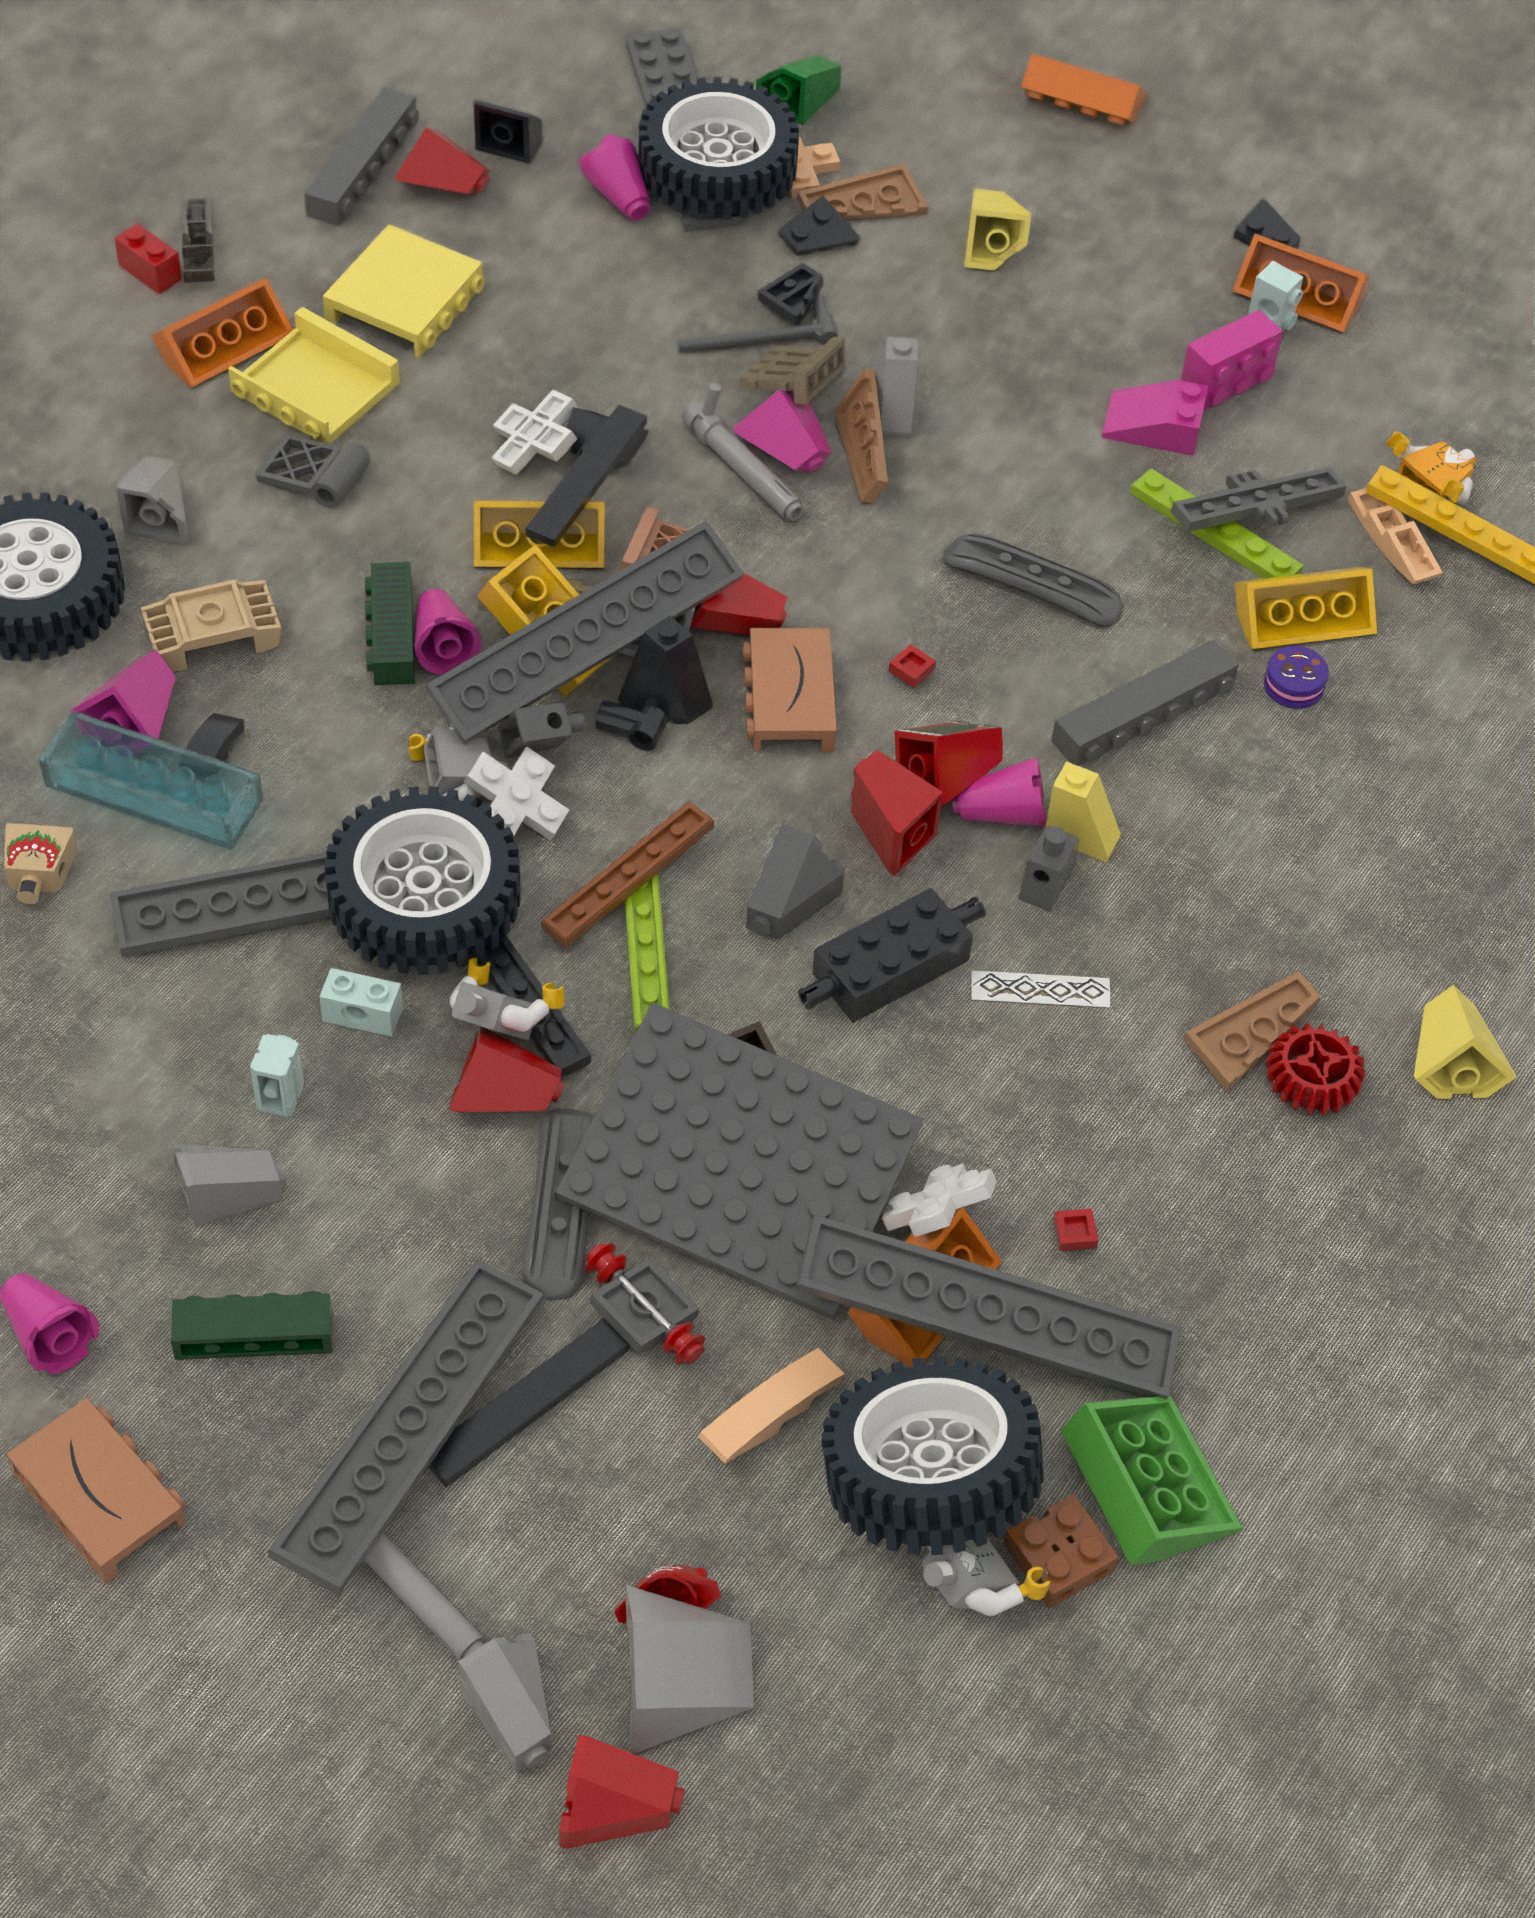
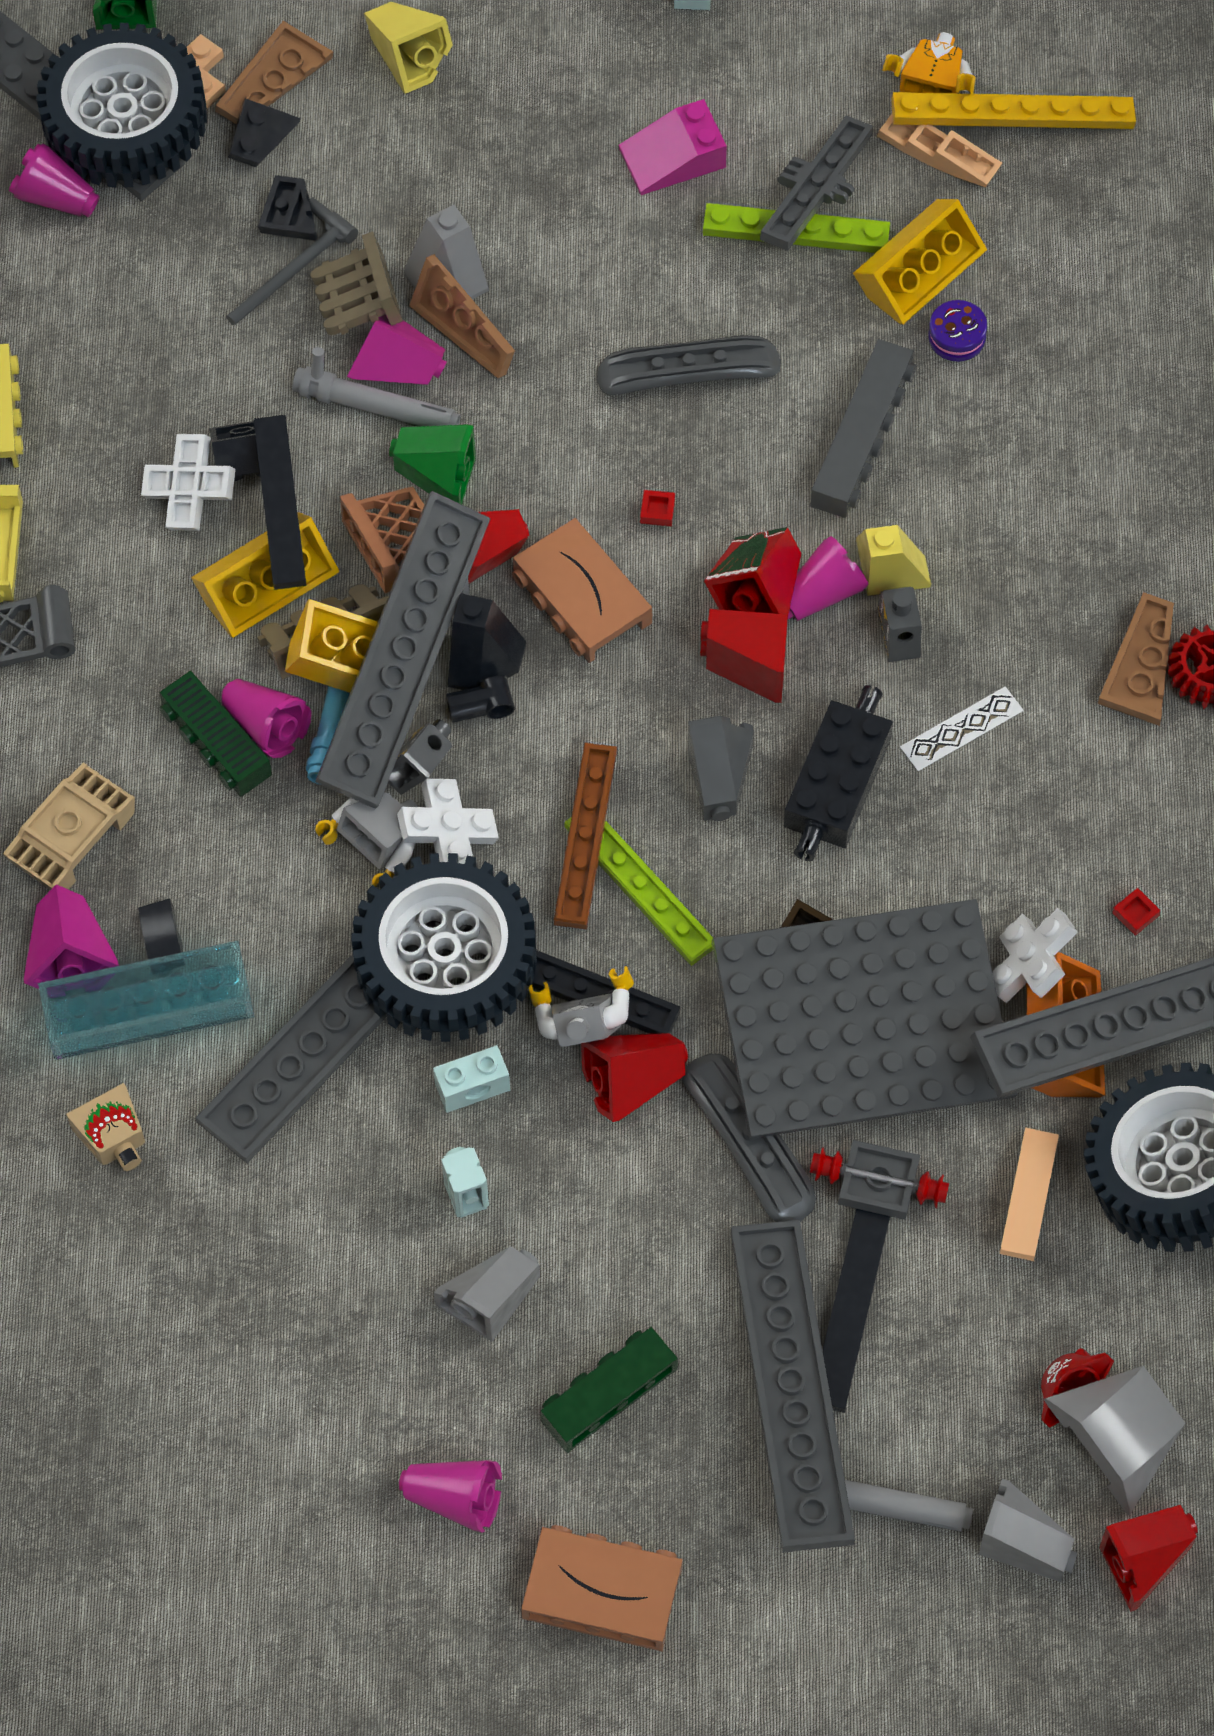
camera: 30 degrees left, 10 degrees up
dark pink brick [1181,309,1283,411] -> none
none -> green slope [389,424,476,505]

